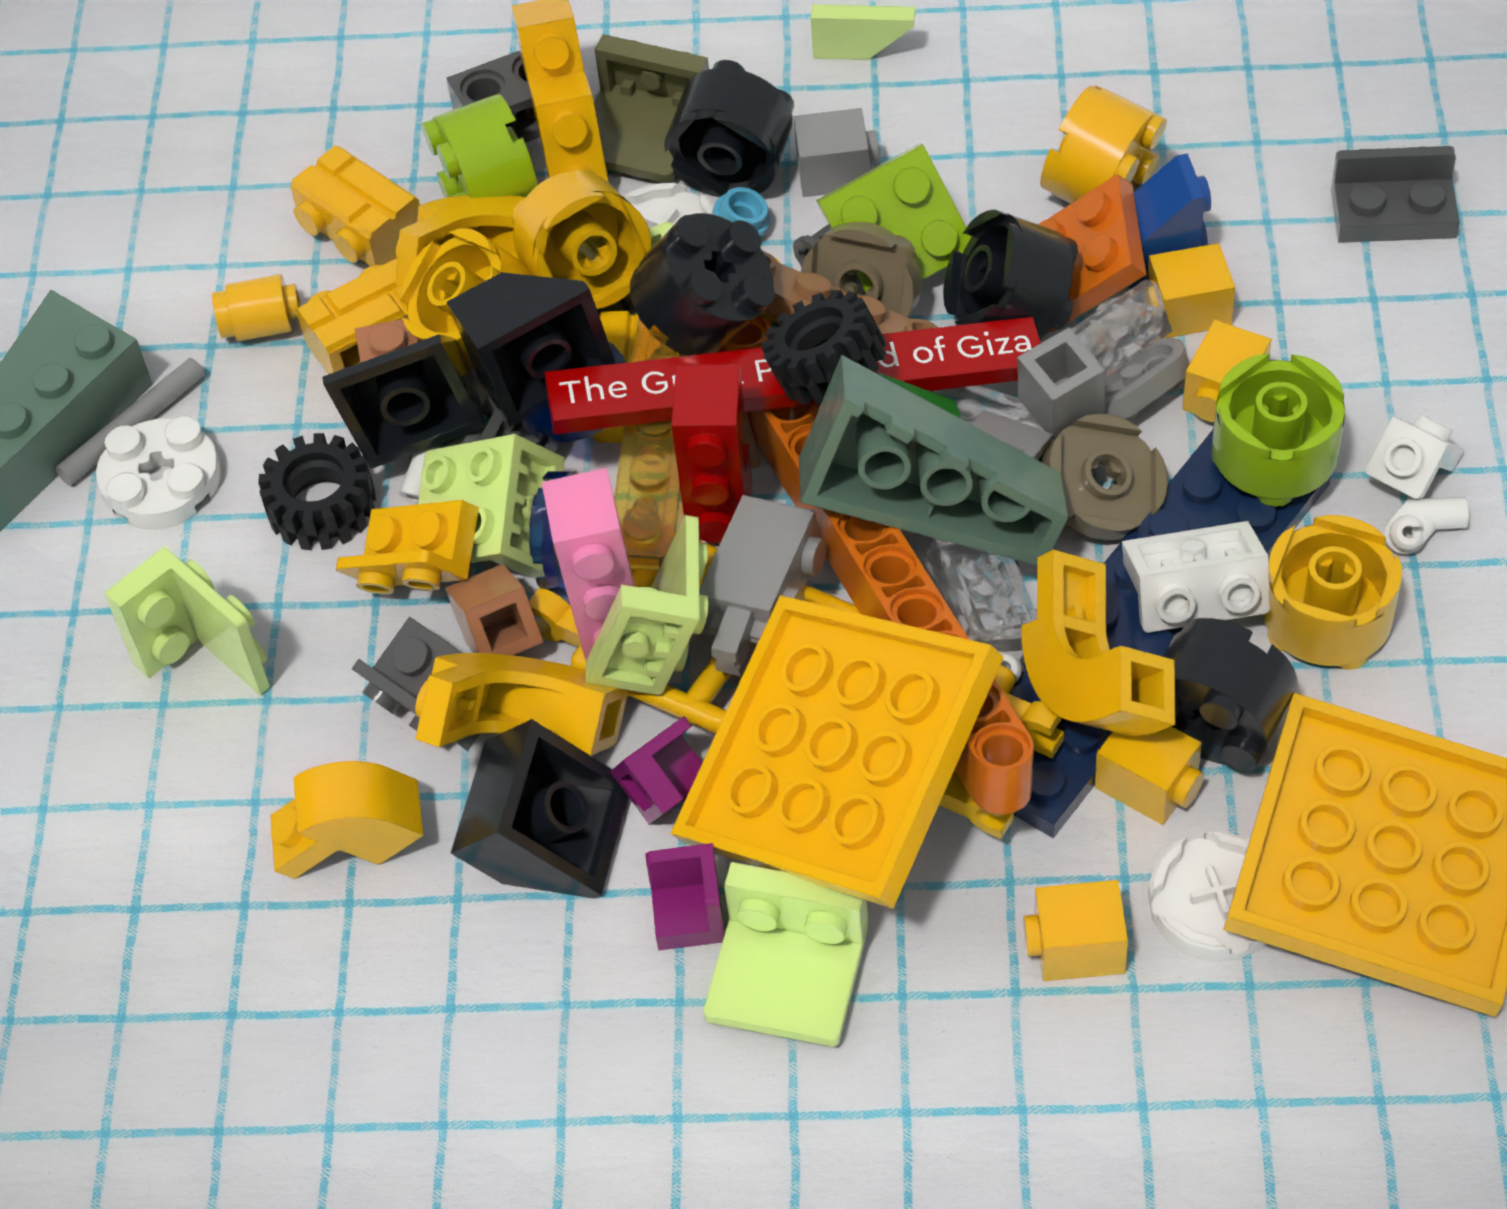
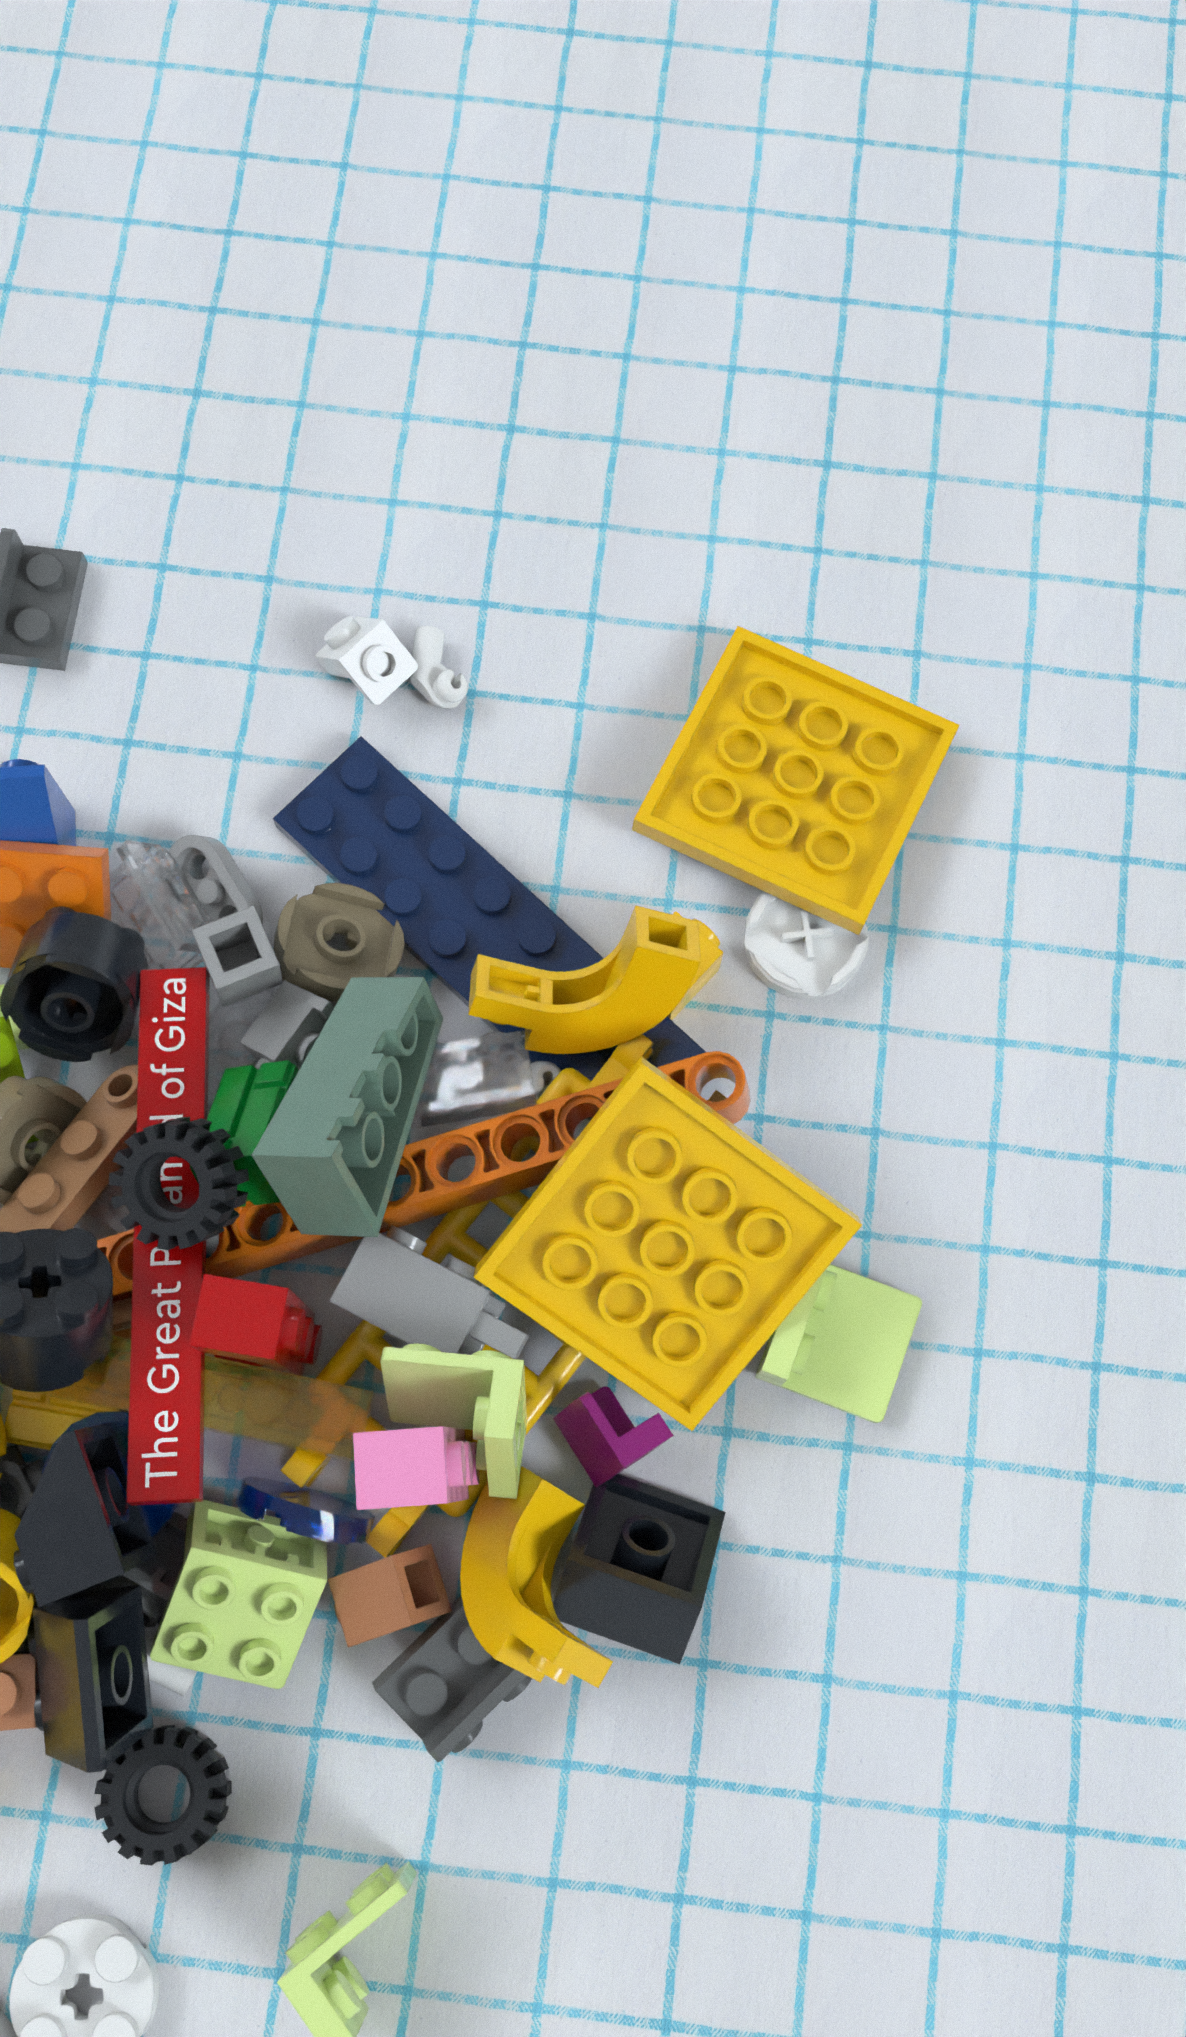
camera: 90 degrees left, 20 degrees up
yellow brick [270,761,424,879] -> none
yellow bracket [335,500,479,594] -> none
magenta panel [645,843,725,951] -> none
yellow brick [1023,880,1128,981] -> none
white bracket [1122,521,1270,633] -> none
yellow brick [1139,243,1235,338] -> none
black brick [1162,618,1297,771] -> none
yellow brick [1182,319,1272,422] -> none
lime brick [1211,353,1345,507] -> none
yellow brick [1263,515,1402,670] -> none

